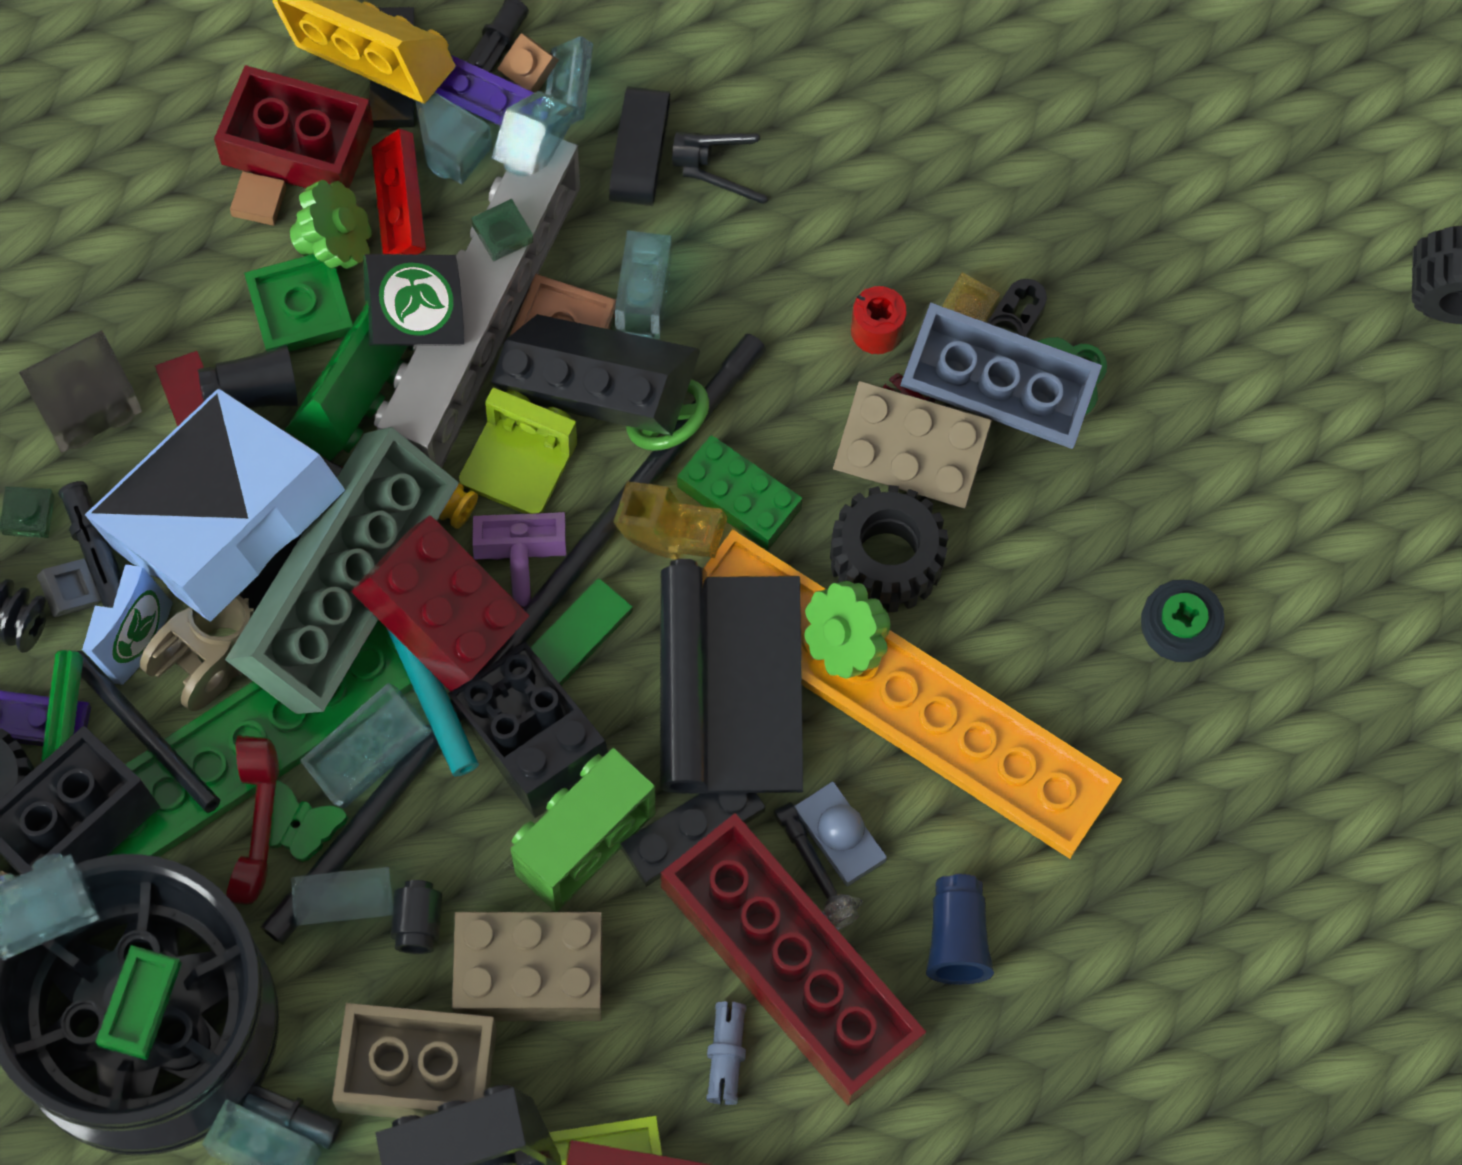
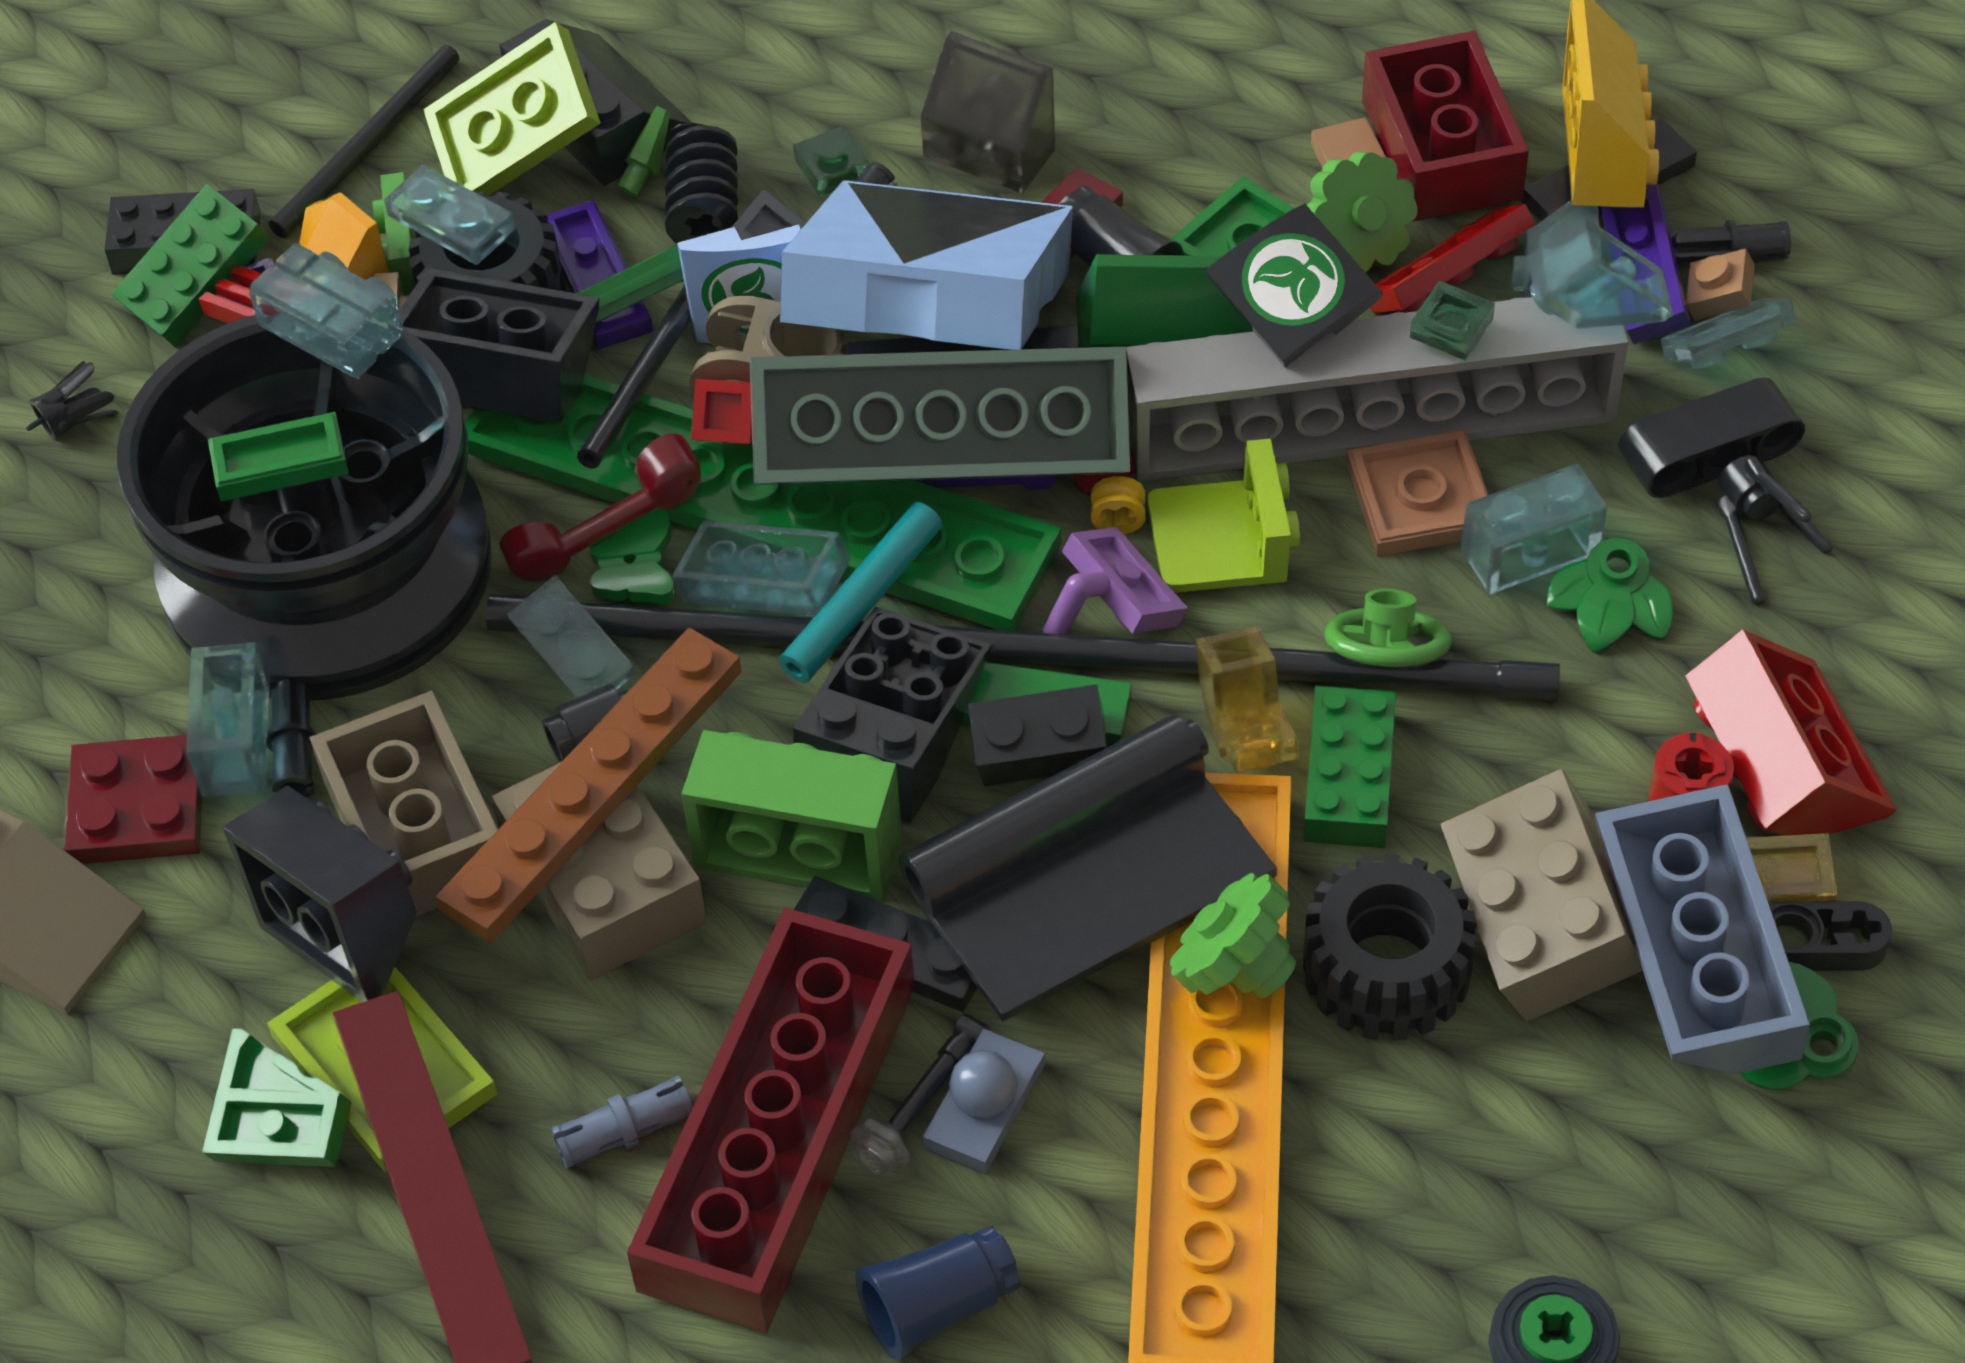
camera: 65 degrees right, 15 degrees down
dark red brick [351,515,530,692] -> none
black slope [491,314,700,436] -> none
none -> dark orange plate [435,628,742,943]
none -> red plate [691,379,752,445]
none -> black brick [968,684,1109,786]
none -> green plate [1547,537,1673,654]
none -> red slope [1685,629,1897,842]

